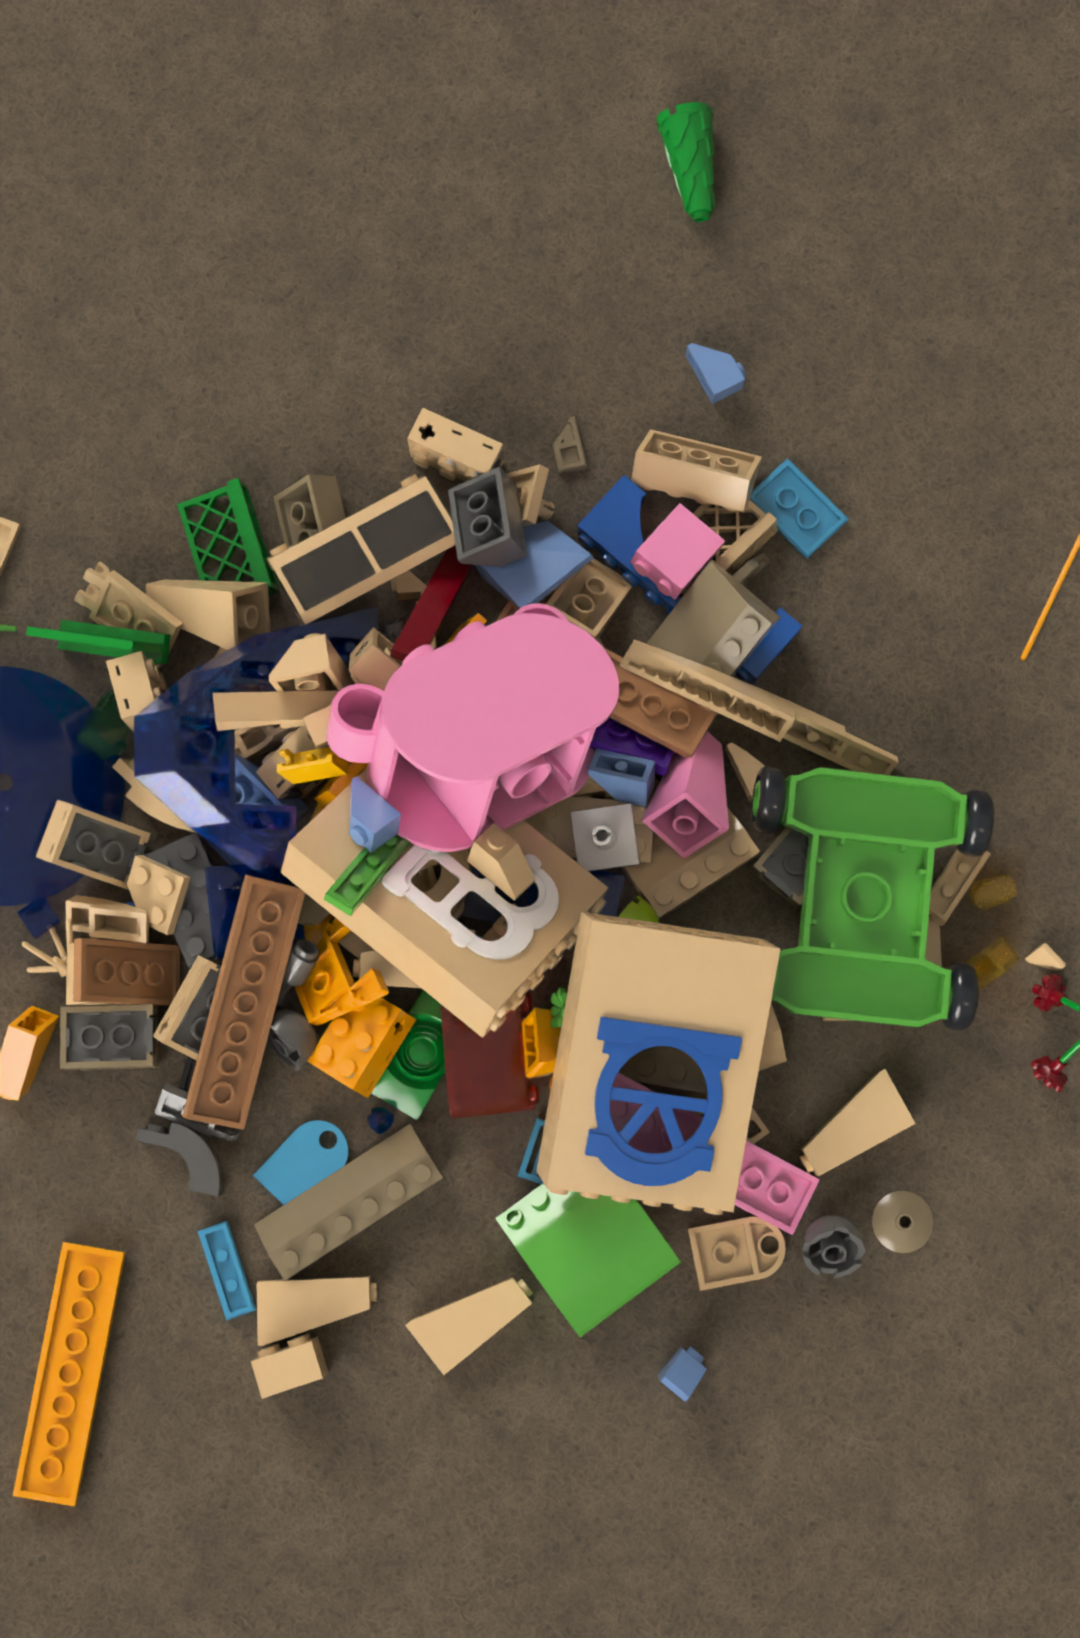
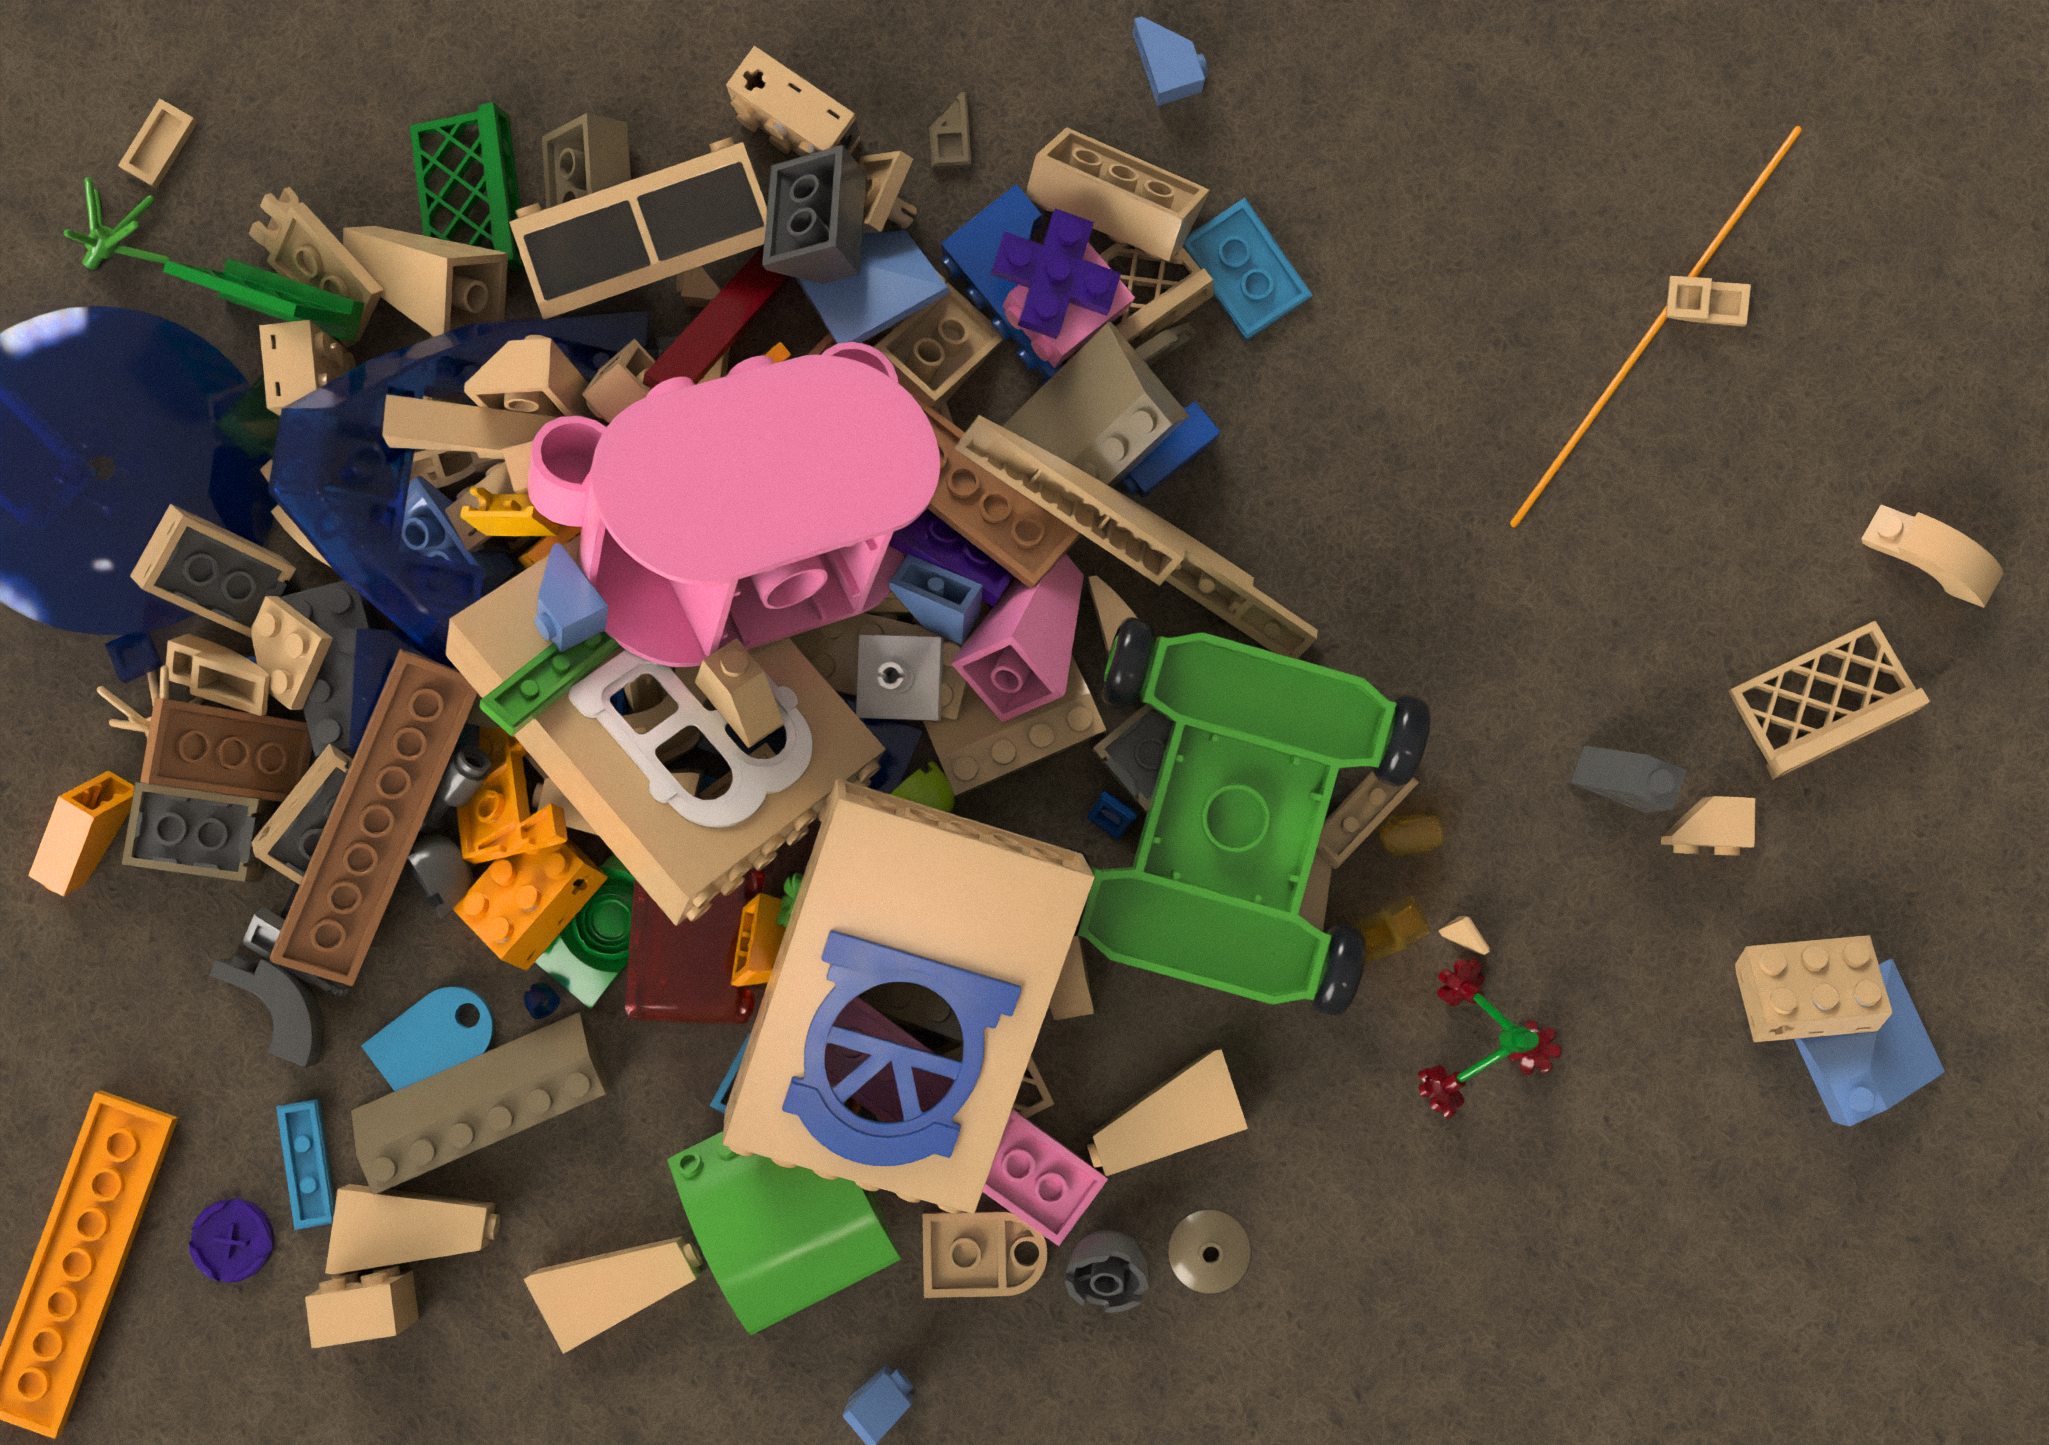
camera: 10 degrees right, 5 degrees up
none -> dark purple tile [189,1198,274,1283]
none -> dark purple plate [990,208,1121,339]
none -> blue slope [1086,791,1137,841]

